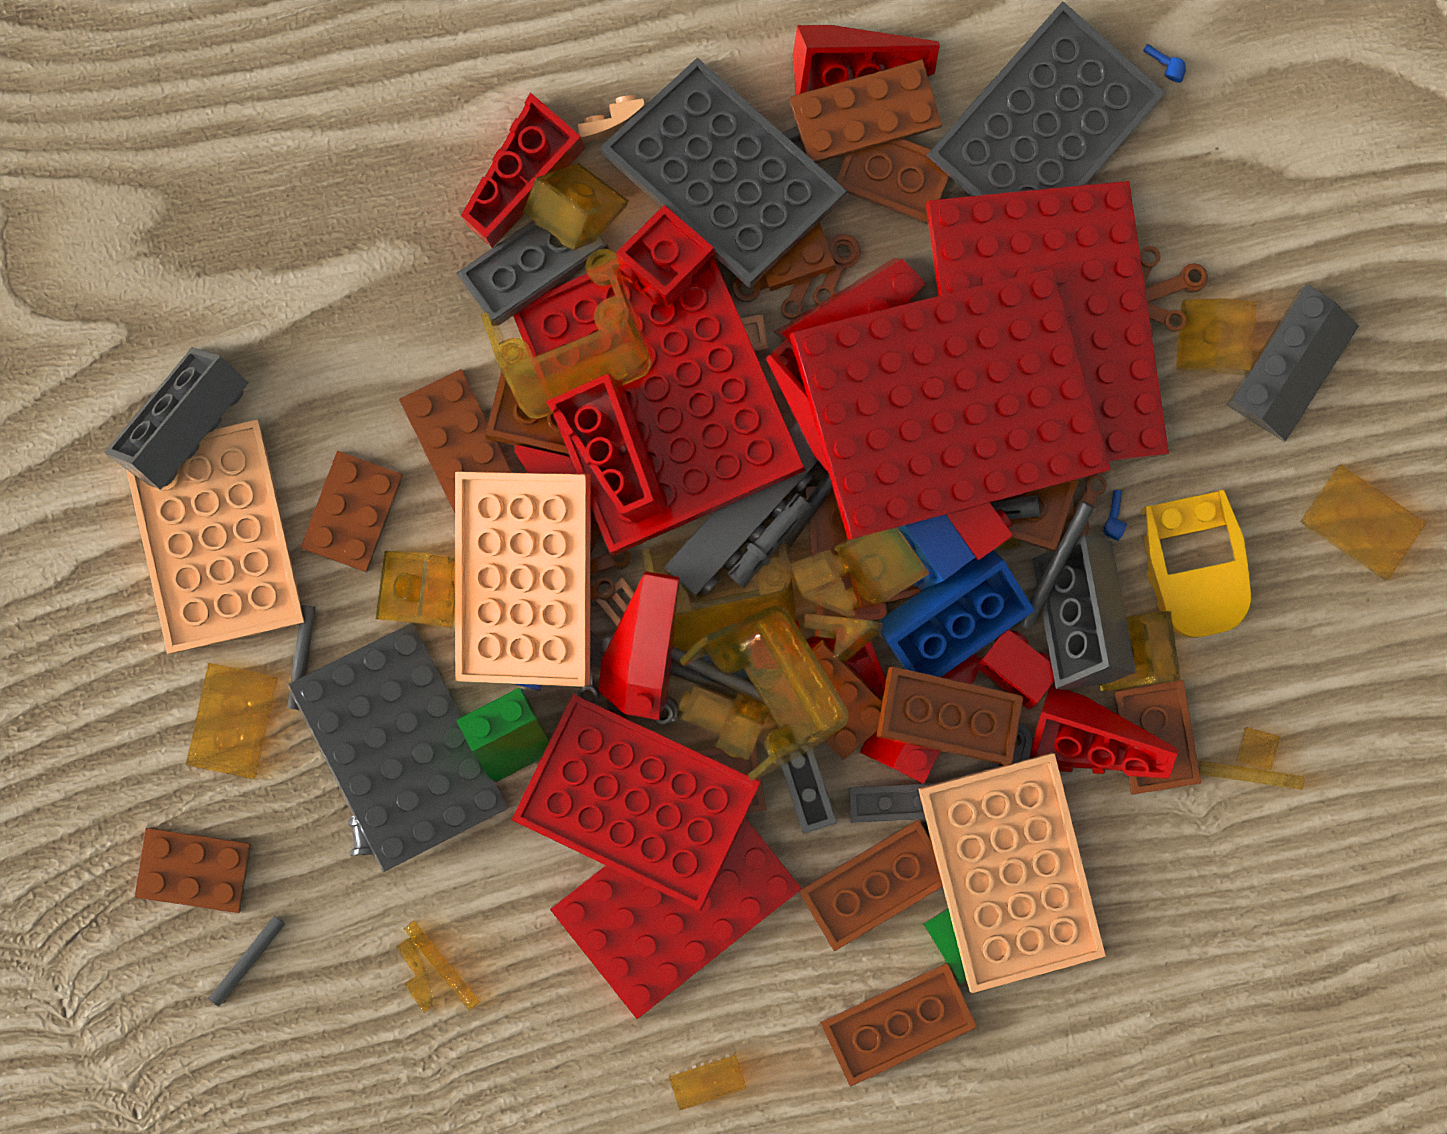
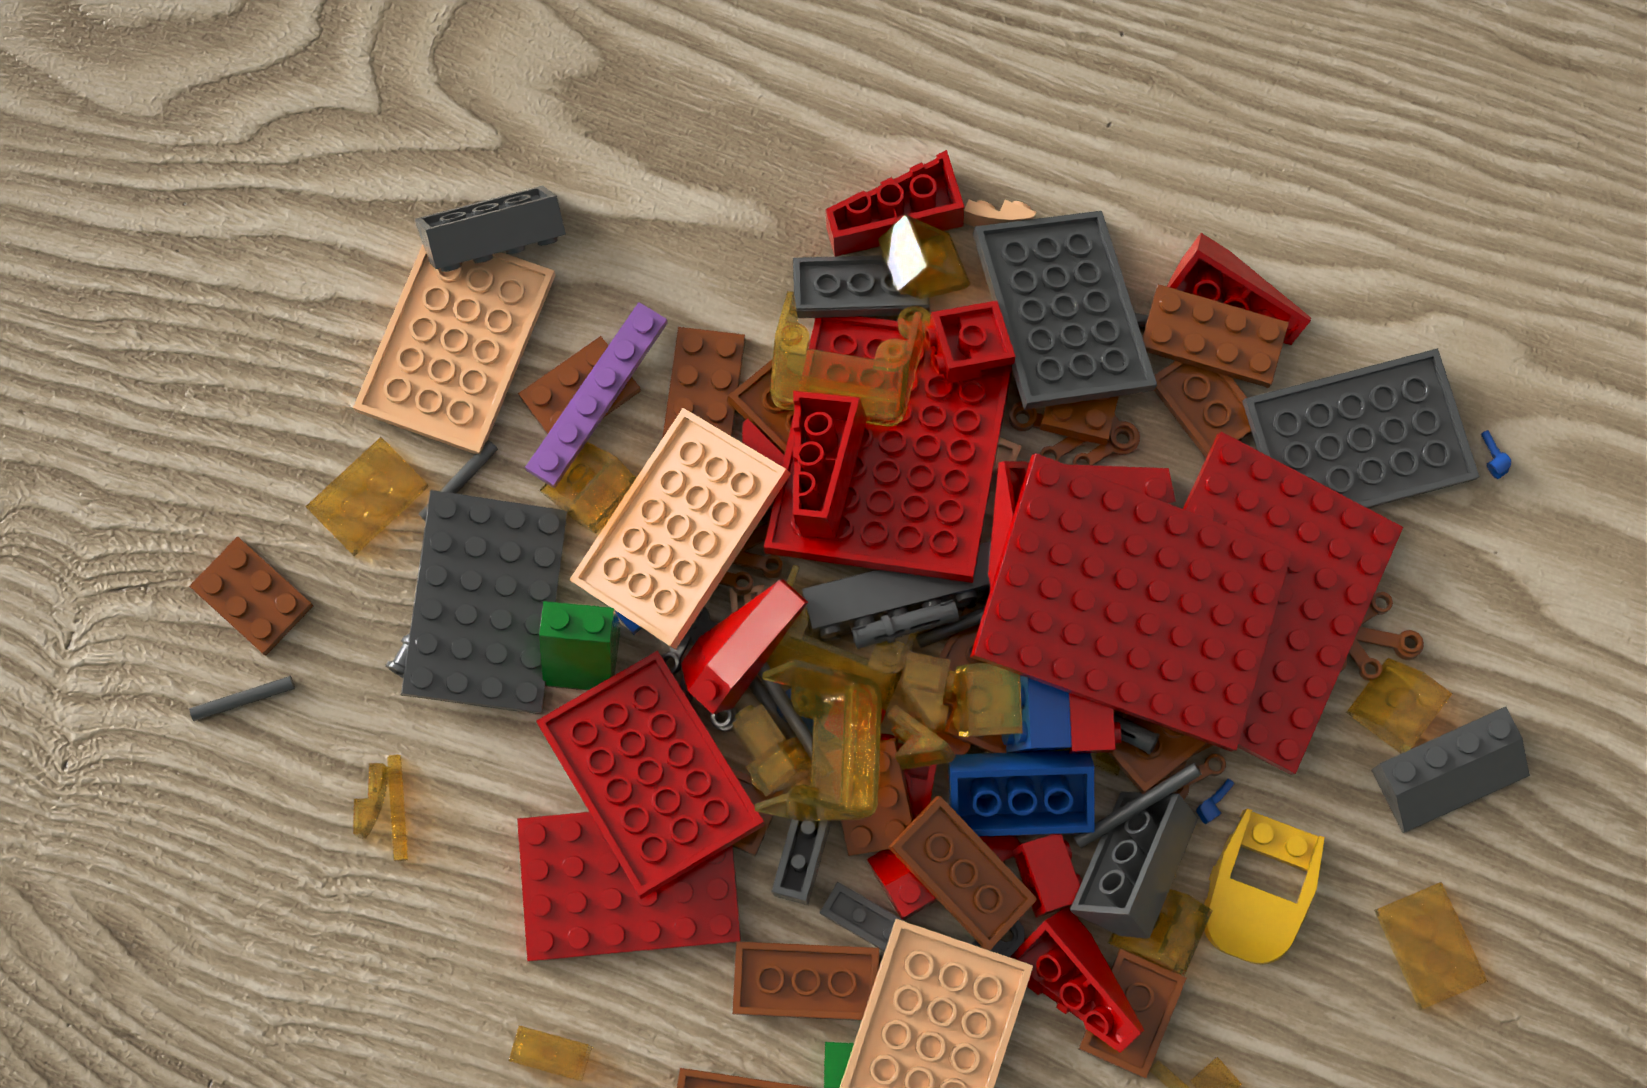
camera: 40 degrees right, 10 degrees down
none -> medium lavender plate [525,302,668,488]

